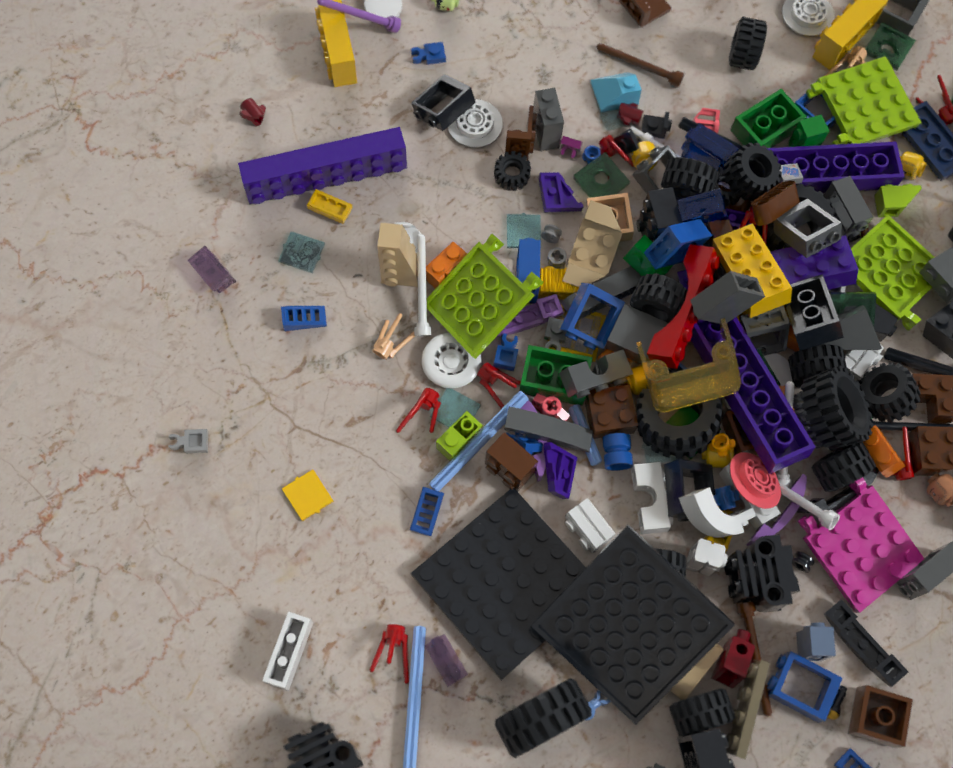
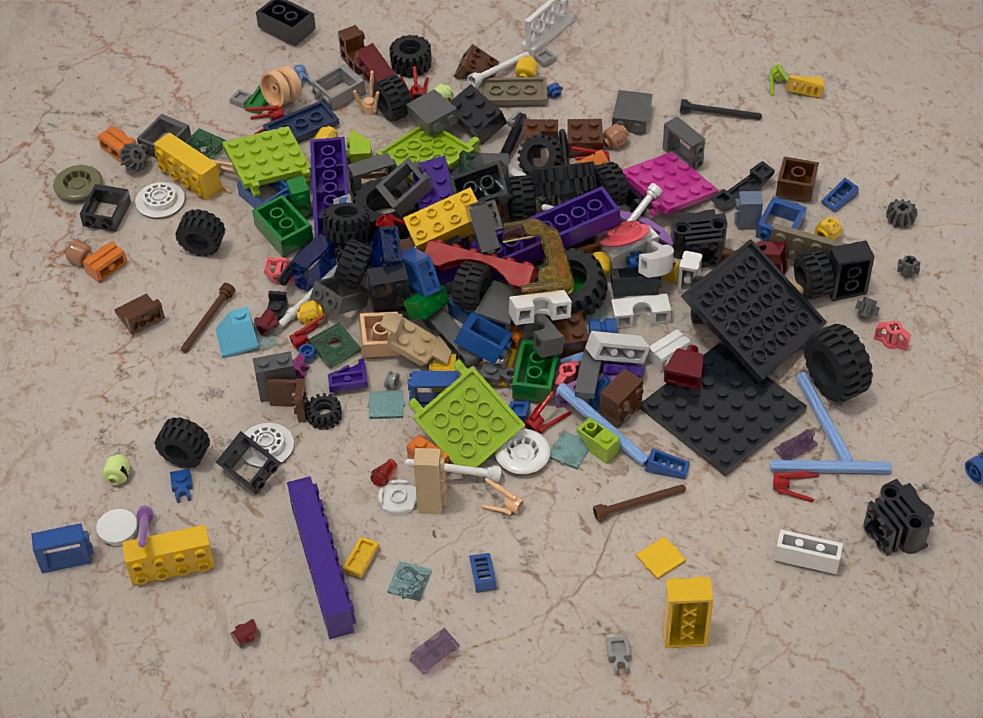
camera: 85 degrees left, 20 degrees down
red plant [396,388,441,433] -> none
black bracket [613,129,639,154] -> none
light orange plate [709,433,736,457] -> none
reddish brown beam [751,180,800,226] -> none
none -> black tyre [154,417,210,468]
none -> clear red cone [370,459,397,487]
none -> white arch [509,290,572,325]
none -> white brick [585,331,650,364]
none -> reddish brown piece [593,484,686,522]
none -> yellow brick [662,576,714,648]
none -> dark red torso [664,345,703,390]
none -> light blue axle [796,372,853,461]
none -> yellow head [815,217,842,240]

